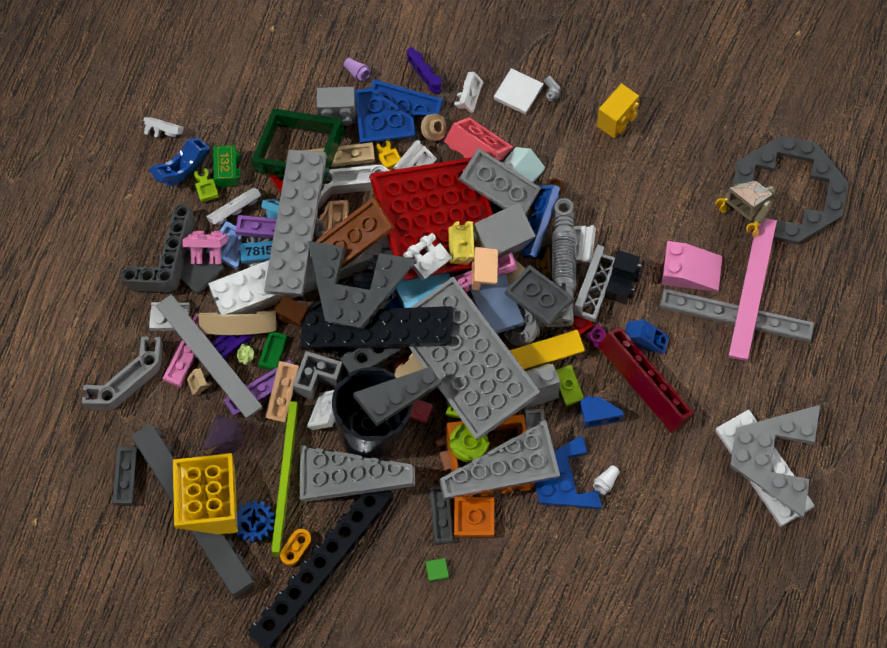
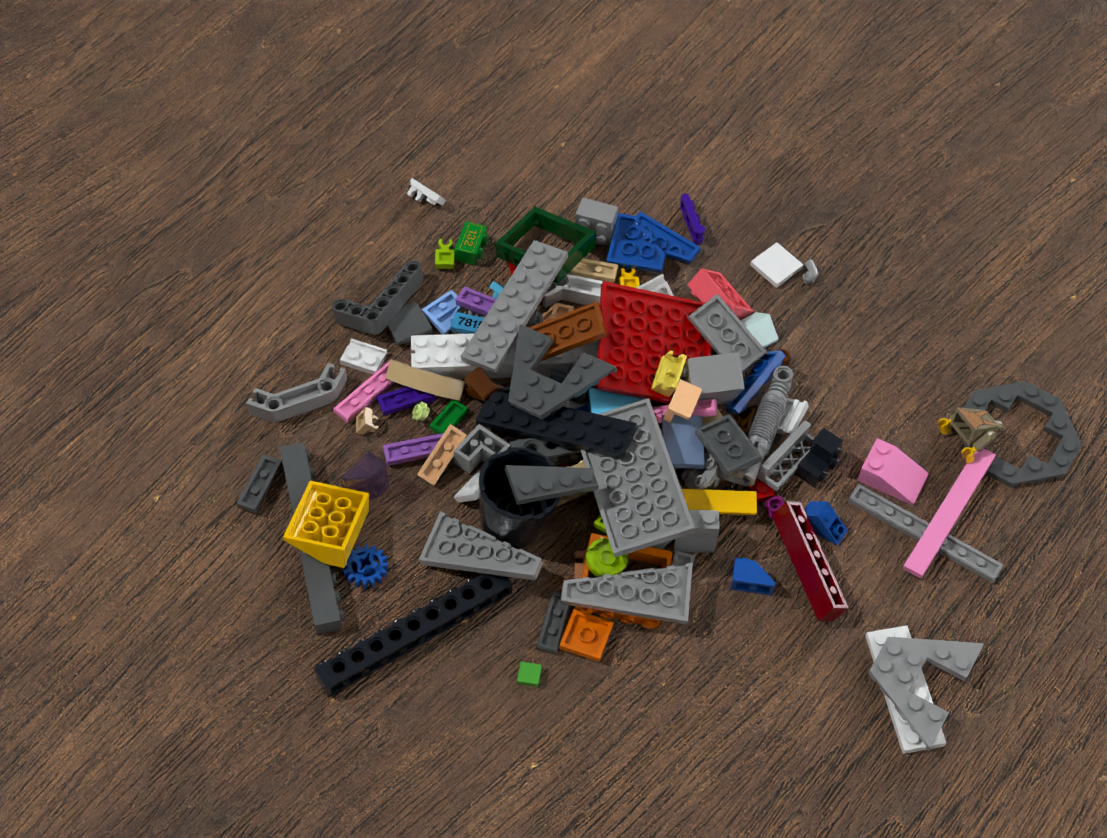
camera: 15 degrees right, 10 degrees down
blue arch [149,137,211,187] -> none
light grey tile [156,294,263,420] -> none
bright pink plate [183,231,228,264] -> none
white tile [206,188,261,225] -> none
lime tile [271,401,298,558] -> none
light orange plate [280,529,312,567] -> none
lavender cone [343,58,370,82] -> none
white plate [403,233,452,281] -> none
coral plate [409,400,433,424] -> none
tan plate [421,114,446,141] -> none
white plate [454,72,483,113] -> none
blue wing [534,436,602,510] -> none
lime plate [556,365,584,407] -> none
white cone [593,465,620,495] -> none
yellow brick [597,83,639,138] -> none

